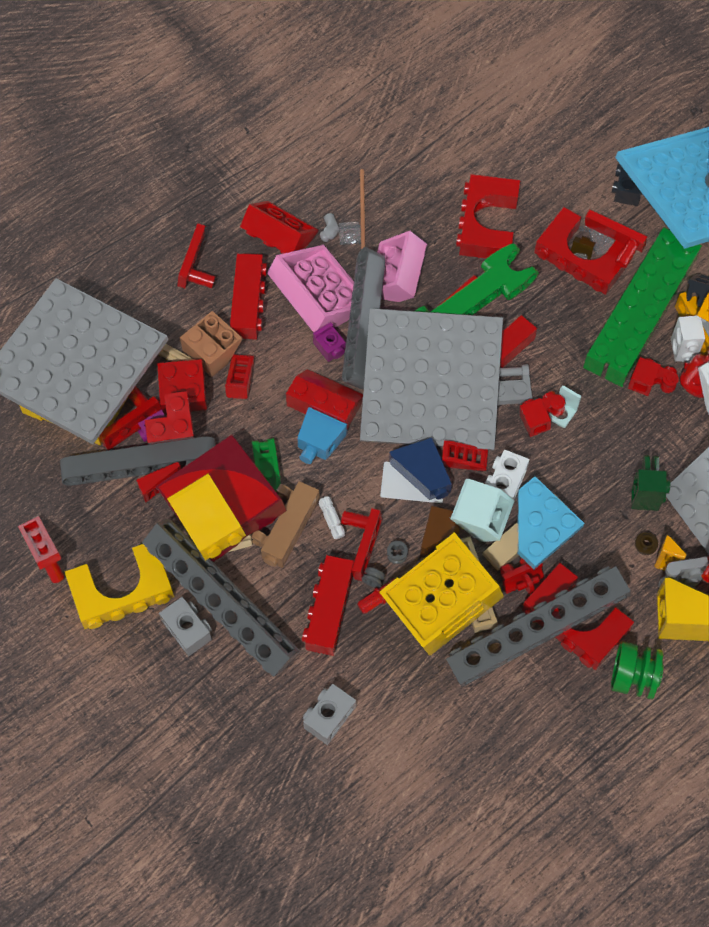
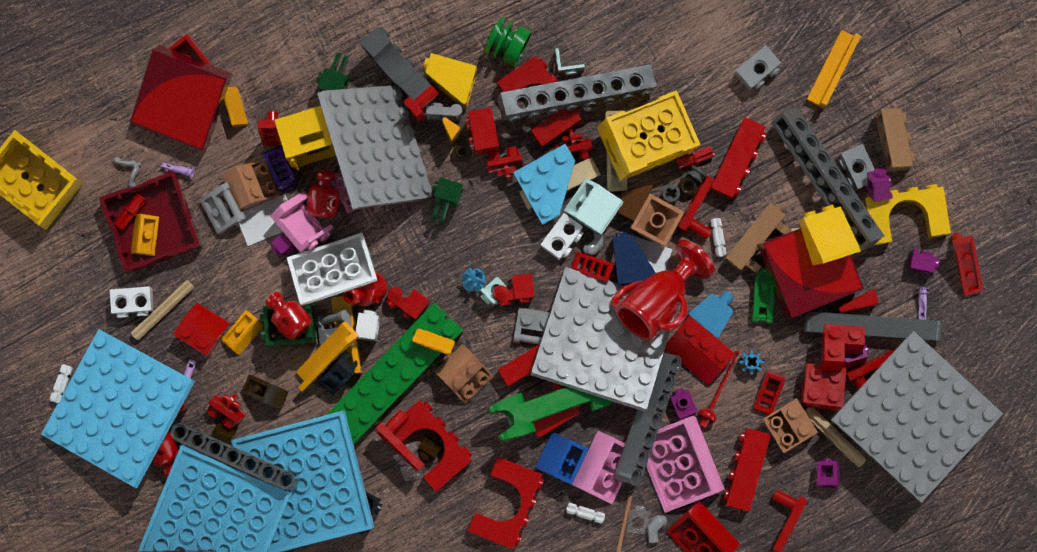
camera: 170 degrees left, 20 degrees up
none -> light orange slope [412,329,455,355]
none -> nougat slope [434,344,494,404]
none -> dark azure gear [461,268,487,293]
none -> red brick [465,107,499,156]
none -> red hips [487,147,524,181]
none -> blue slope [535,432,589,485]
none -> light aqua bracket [555,48,585,76]
none -> white axle [566,503,605,524]
none -> light grey arm [583,231,604,256]
none -> red piece [611,240,715,341]
none -> nougat slope [631,194,685,247]
none -> dark brown plate [678,177,698,197]
none -> red sword [697,351,739,428]
none -> dark azure gear [739,350,764,375]
none -> light orange fence [806,30,861,109]
none -> magenta brick [817,458,840,488]
none -> magenta brick [867,169,893,202]
none -> medium nougat slope [875,108,915,173]
none -> magenta brick [908,248,940,274]
none -> lavender piece [916,288,930,320]

